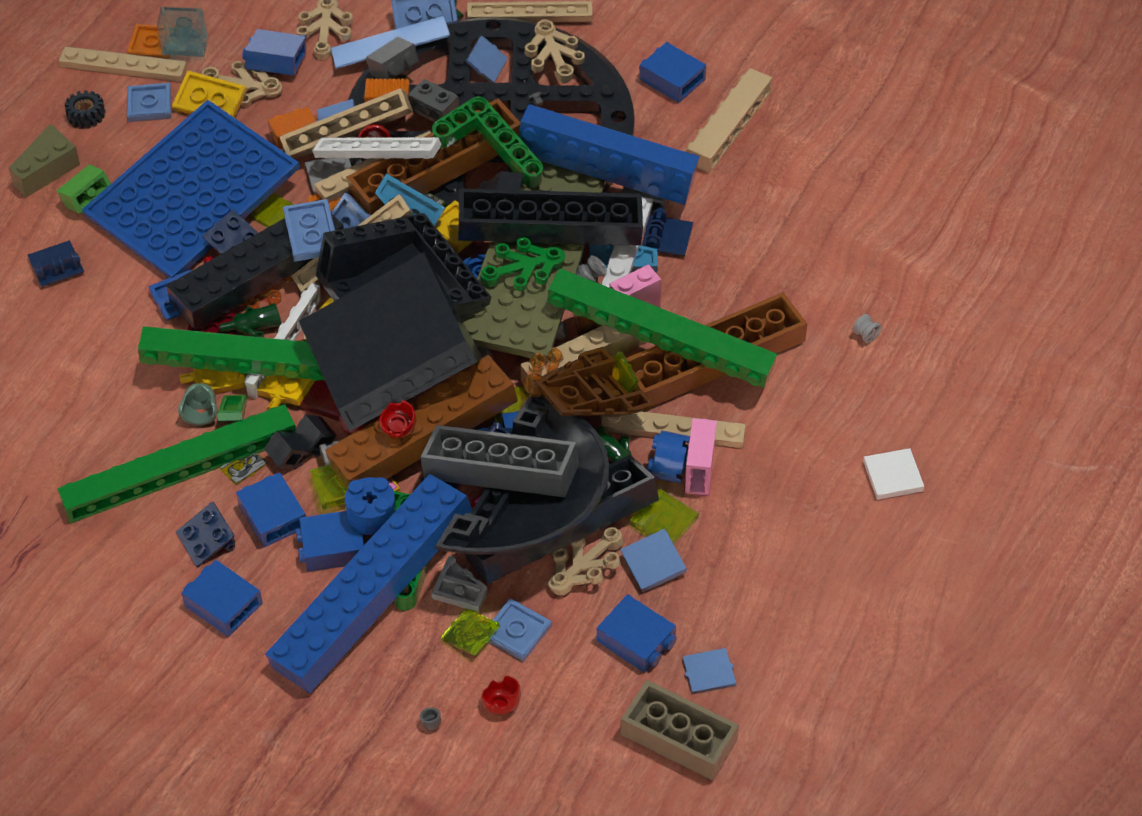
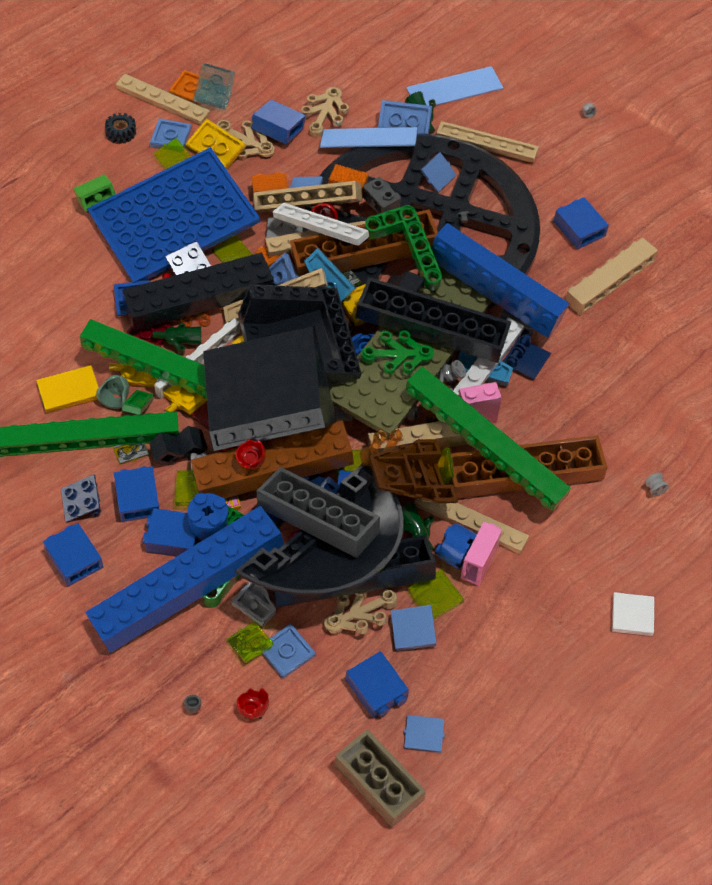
camera: 15 degrees right, 5 degrees up
olive wedge [9,123,80,197] -> none
dark blue hinge [27,240,84,287] -> none
medium blue tile [283,199,335,262] -> none
dark grey brick [366,37,419,80] -> none
tan plant [525,20,585,83] -> none
none -> yellow tile [36,365,99,413]
none -> clear neon green piece [153,138,192,169]

